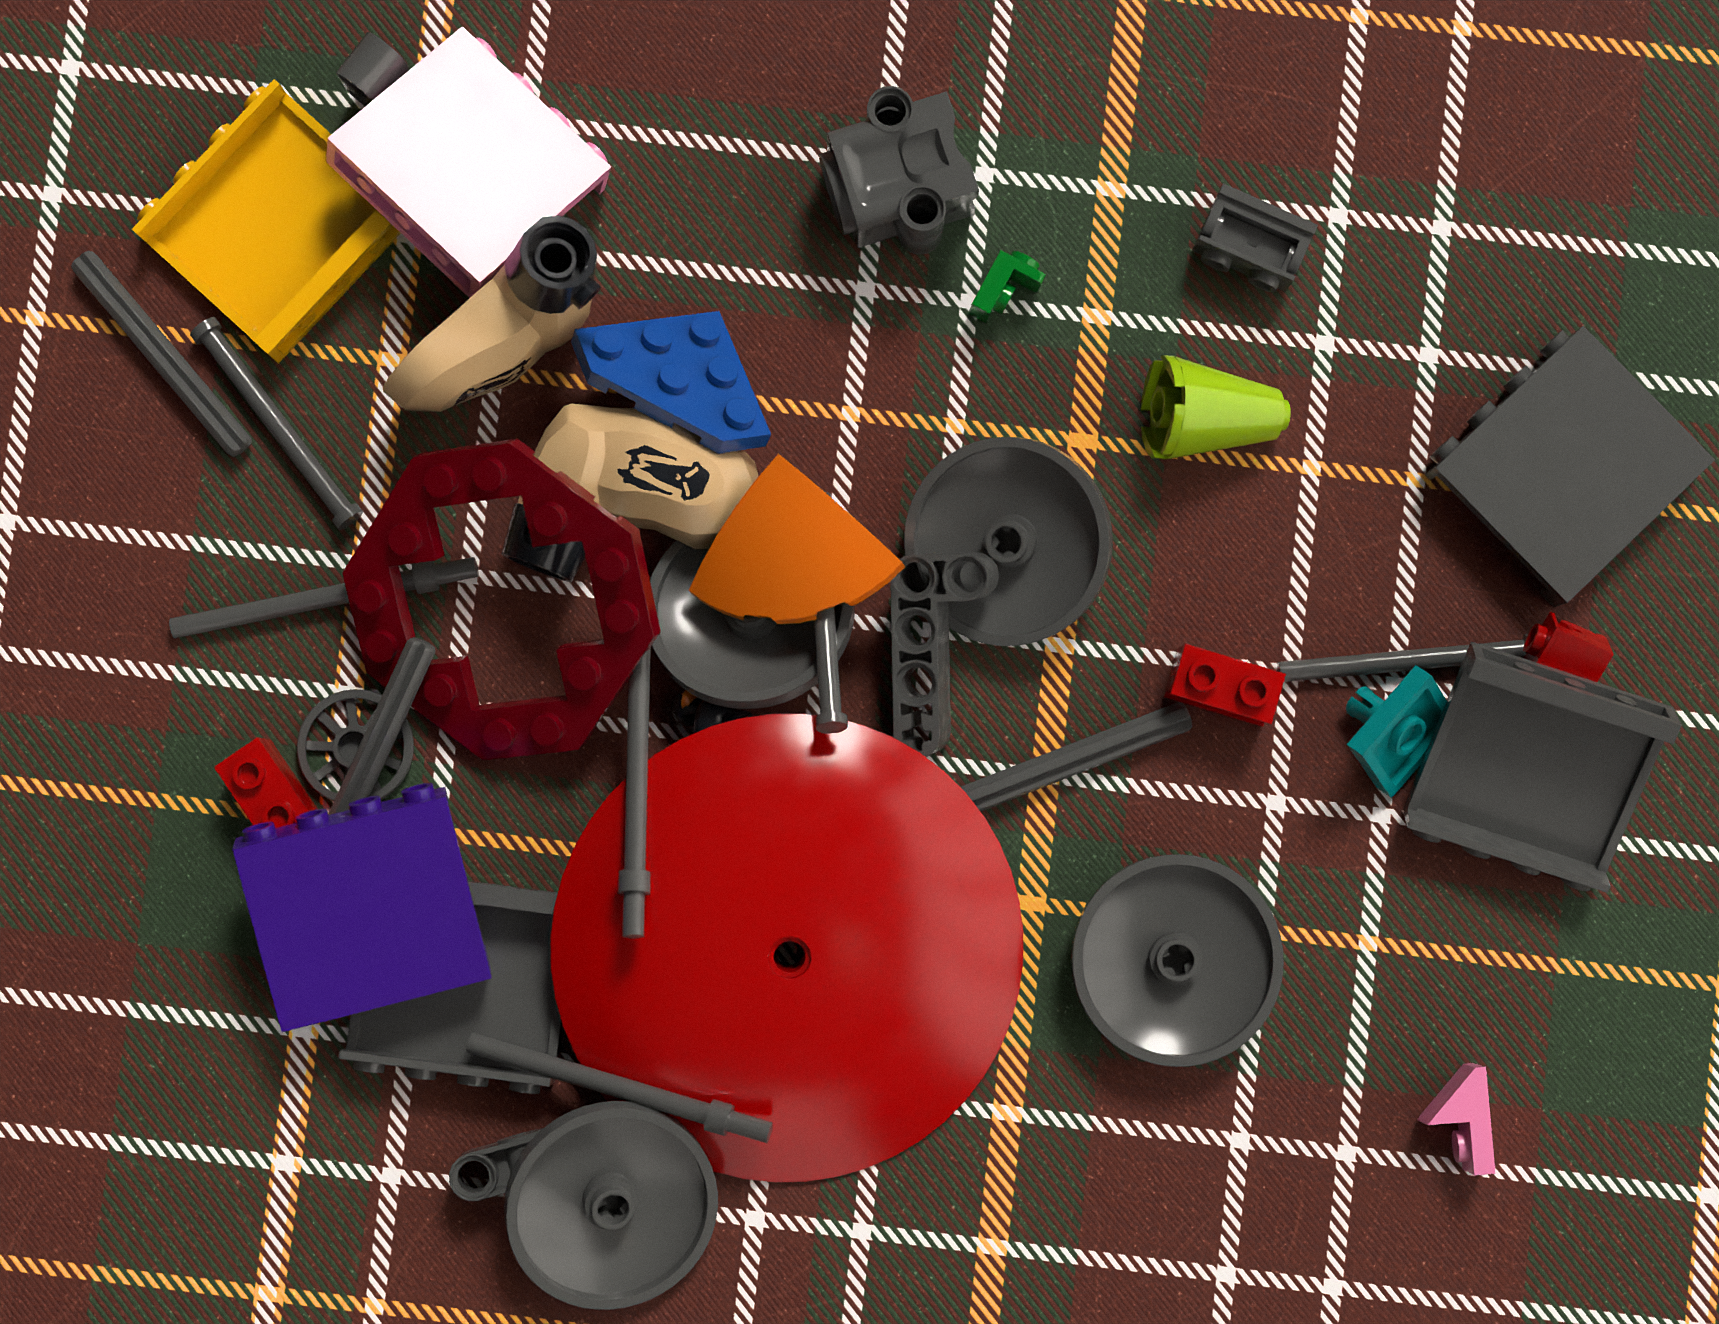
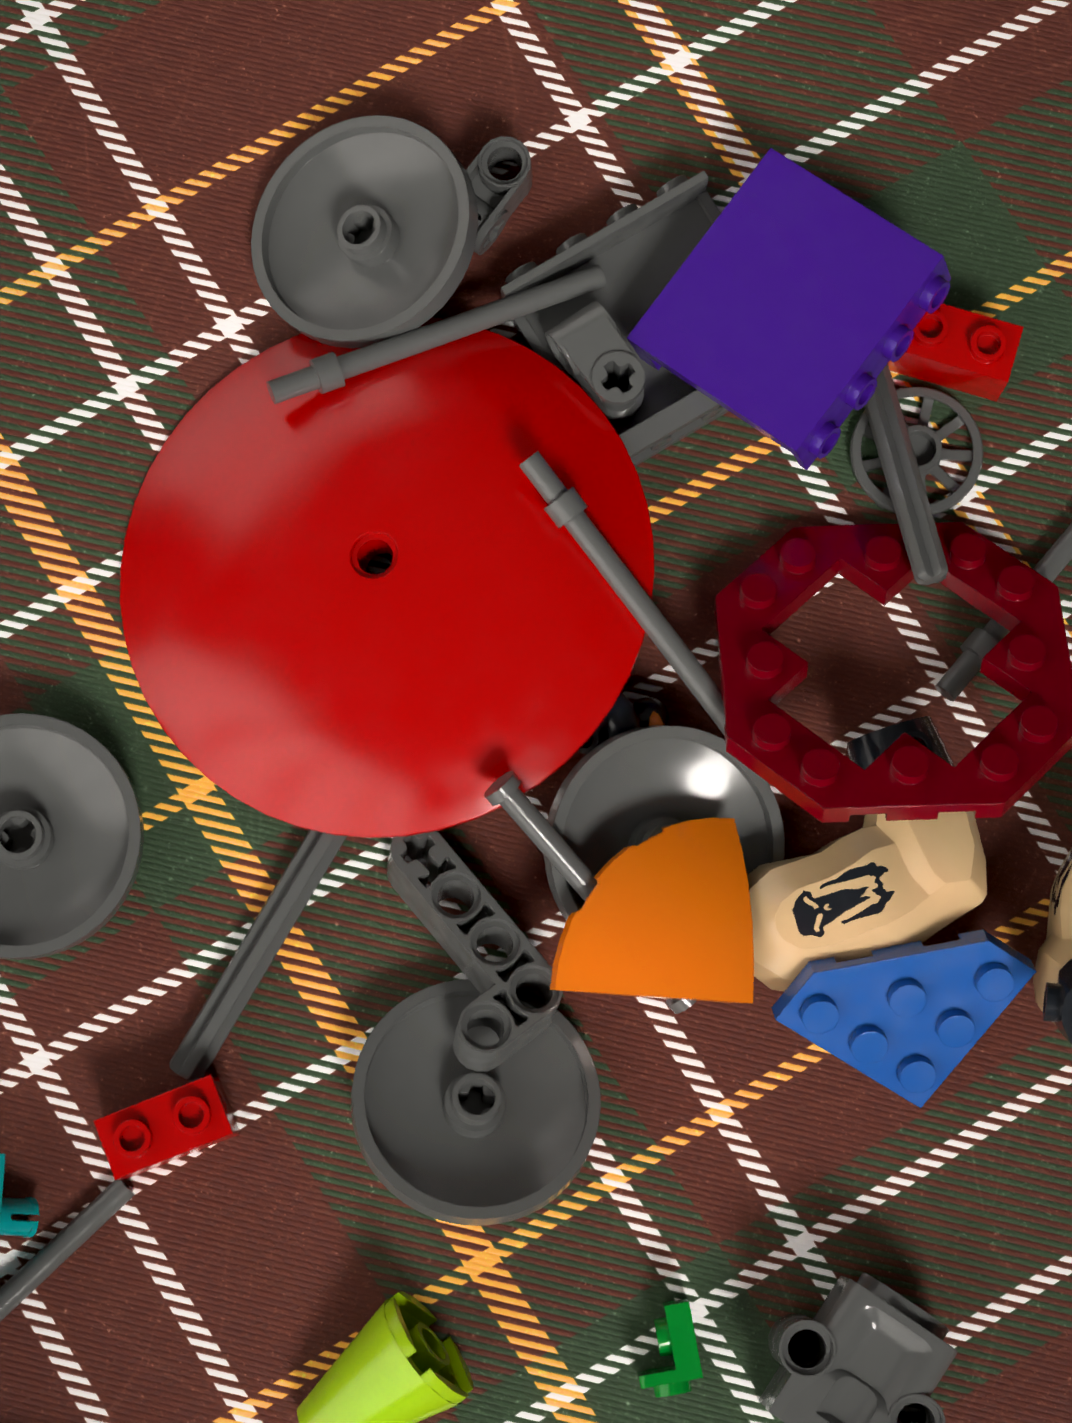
camera: 145 degrees right, 5 degrees down
none -> dark grey piece [545,300,645,420]

